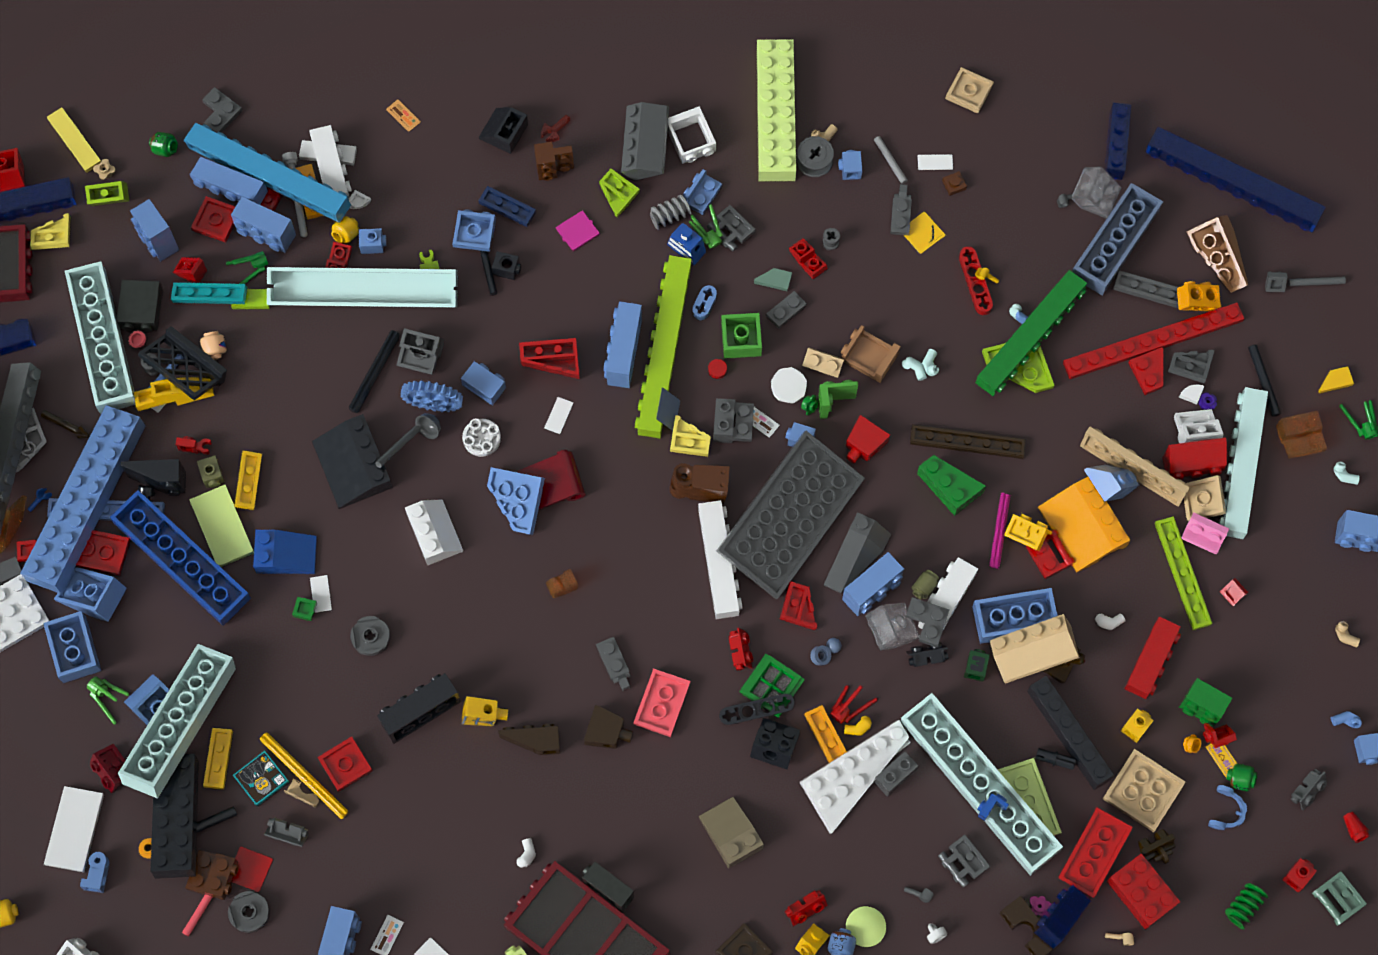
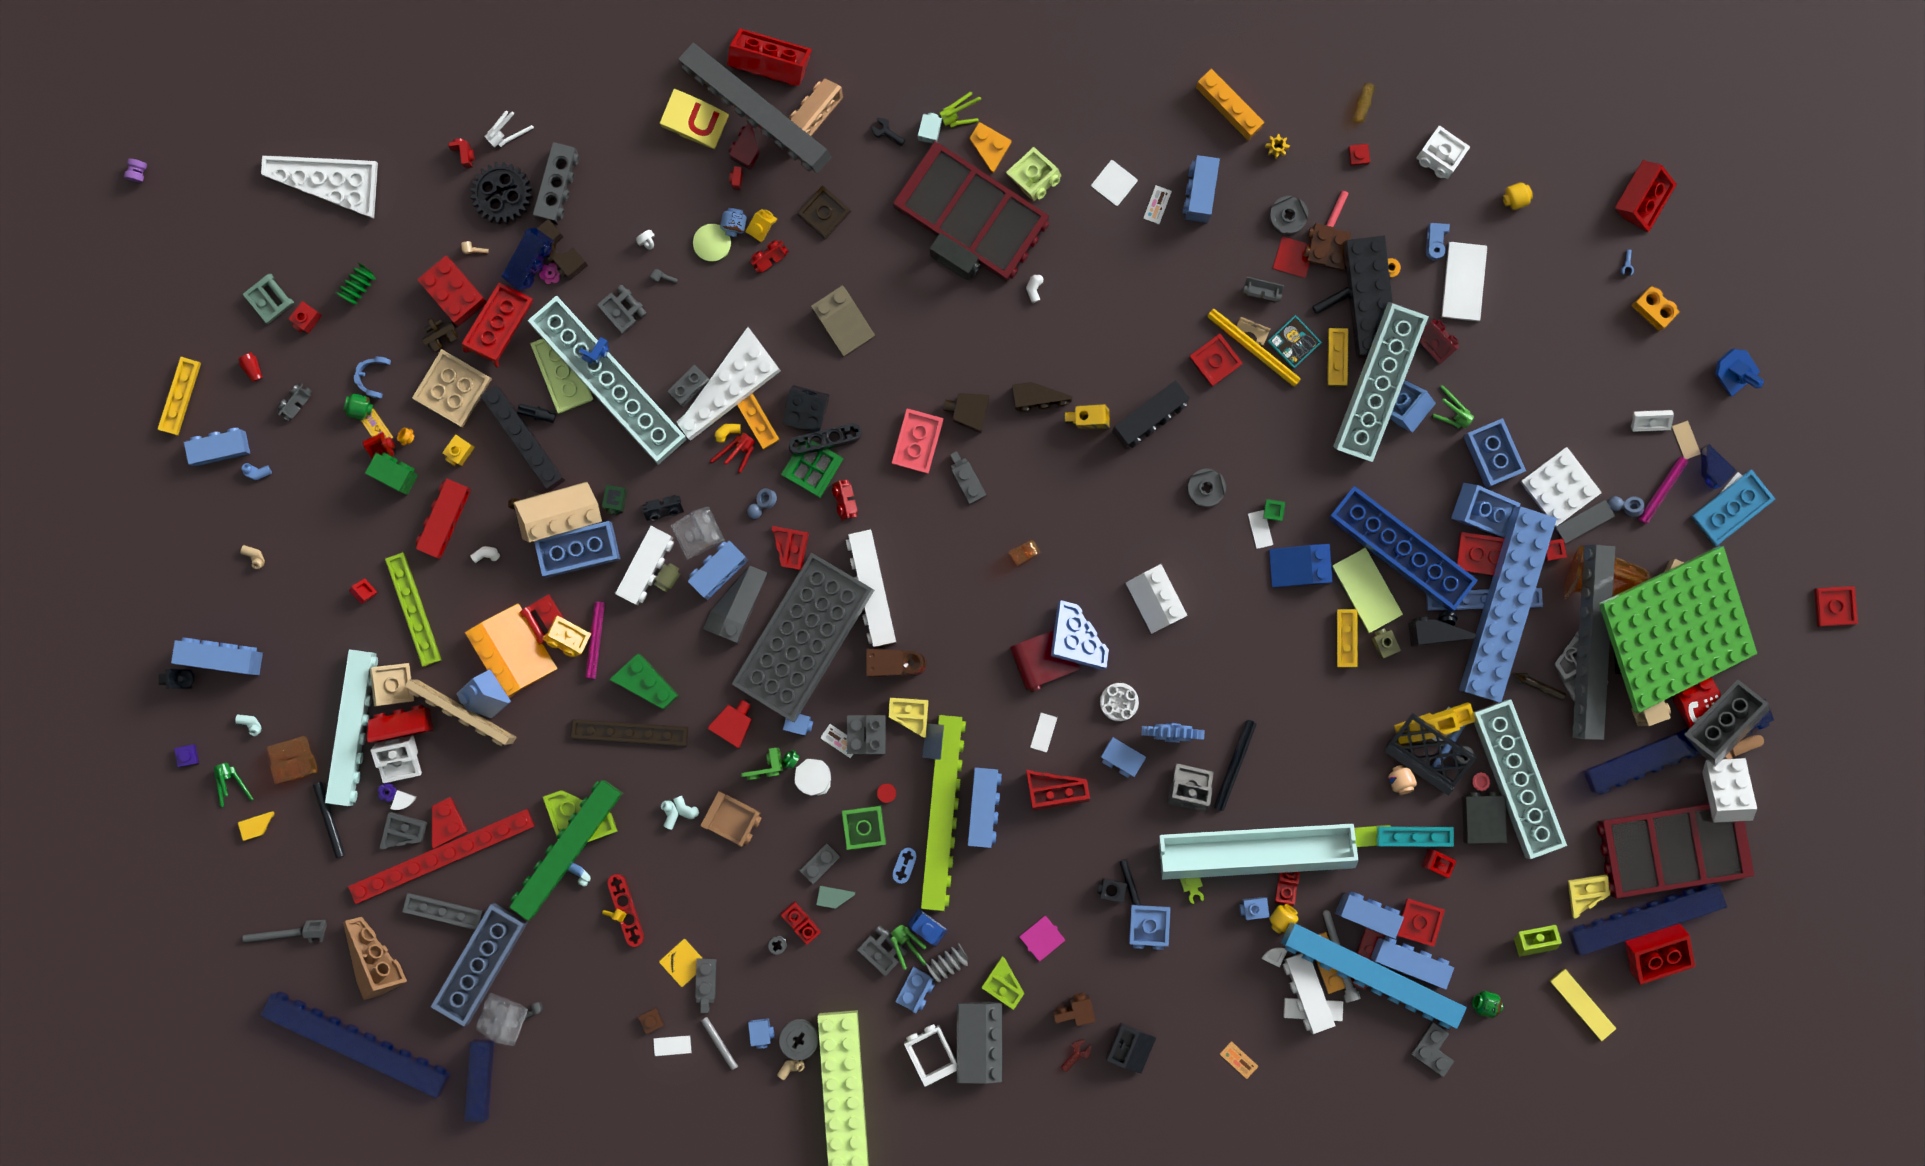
camera: 175 degrees right, 15 degrees up
blue hand [28,488,52,512] -> none
tan plate [93,159,115,180] -> none
medium blue brick [130,199,179,262] -> none
red plate [175,436,212,455] -> none
green plant [226,251,268,284] -> none
black slope [312,414,393,509] -> none
dark grey piece [375,413,441,468] -> none
dark blue plate [478,186,536,227] -> none
tan plate [802,347,844,378] -> none
dark grey plate [906,597,949,647] -> none
tan plate [945,67,994,114] -> none
light orange brick [1177,281,1221,312] -> none
bright pink bracket [1181,512,1229,554] -> none

